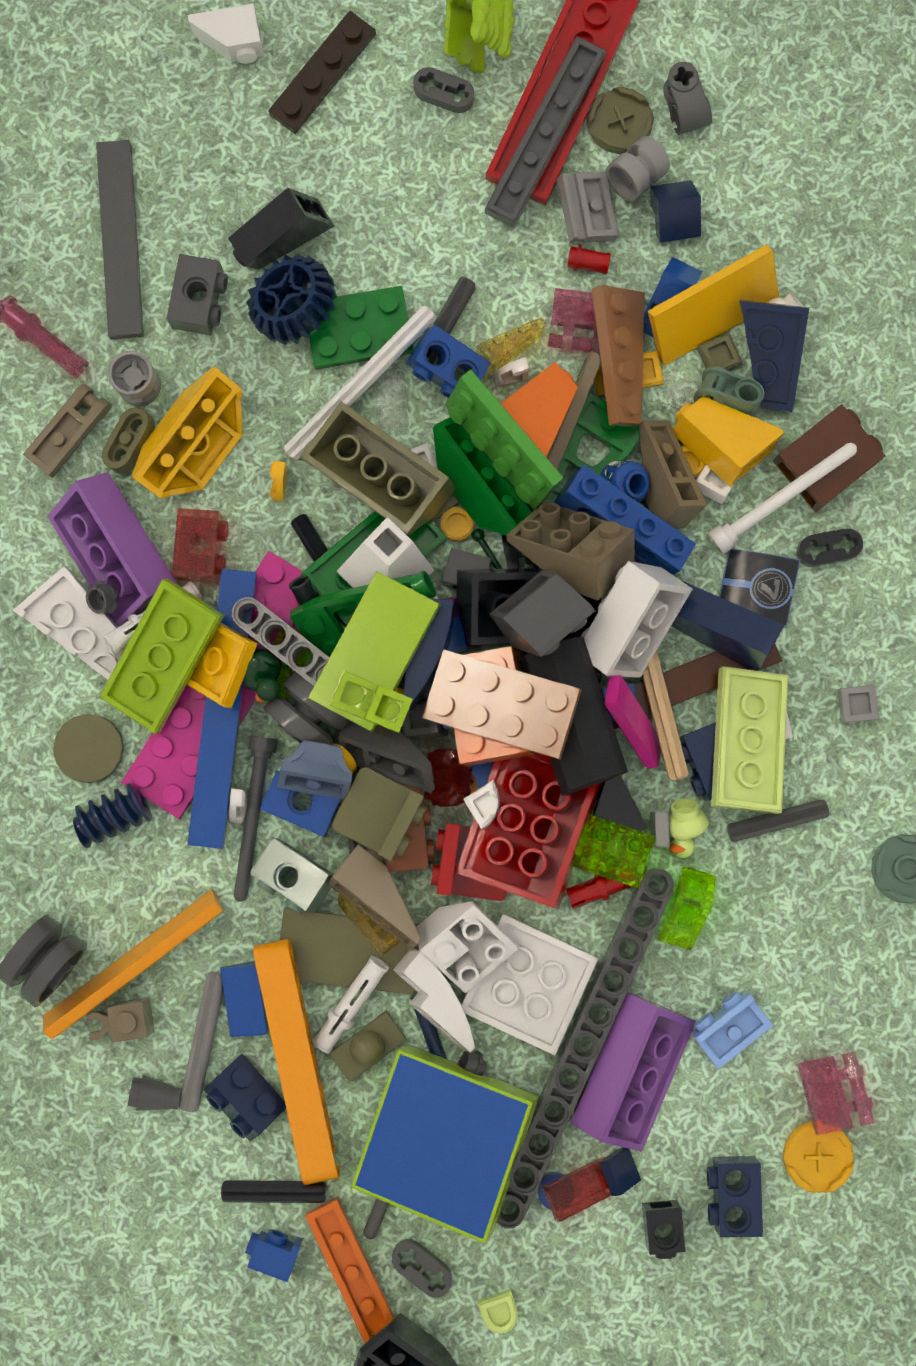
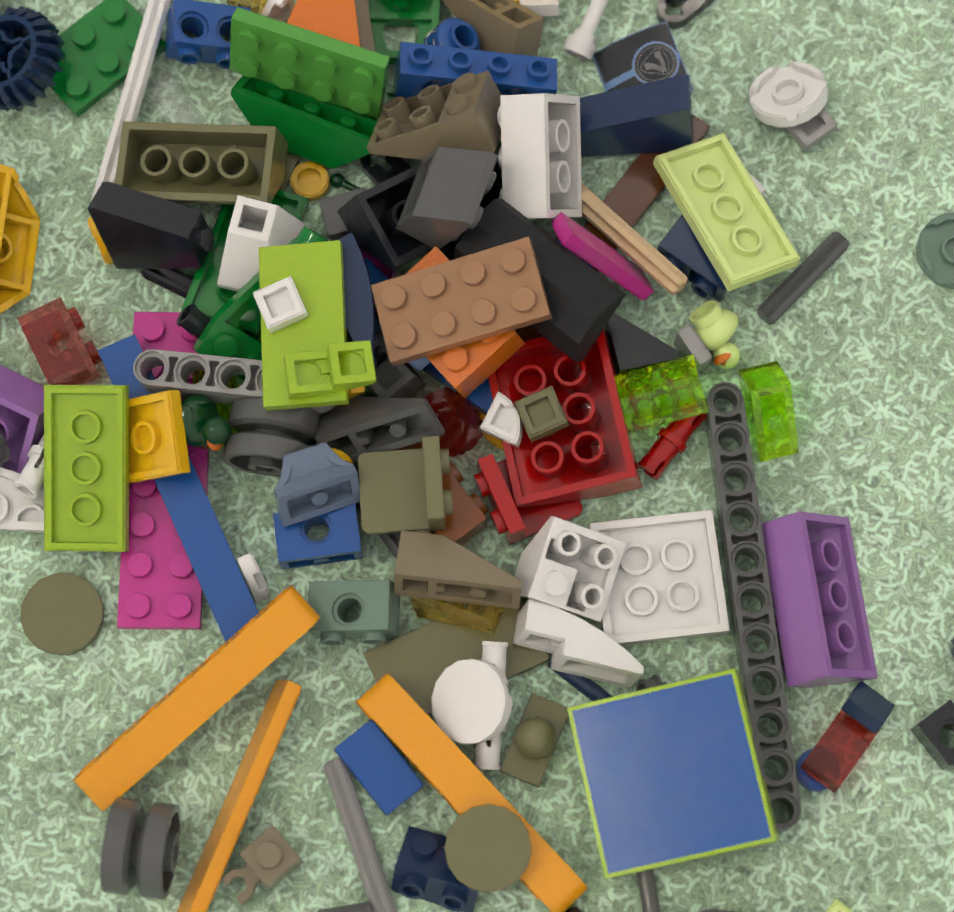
camera: 30 degrees left, 10 degrees down
dark blue piece [73,783,153,849] -> none
dark grey piece [234,735,278,902] -> none
light blue bracket [690,990,773,1070] -> none
none -> light orange beam [73,585,320,811]
none -> black slope [87,182,215,269]
none -> white tile [253,276,309,333]
none -> white tile [431,659,512,745]
none -> olive tile [445,804,532,893]
none -> olive tile [514,386,570,442]
none -> white tile [749,61,828,127]

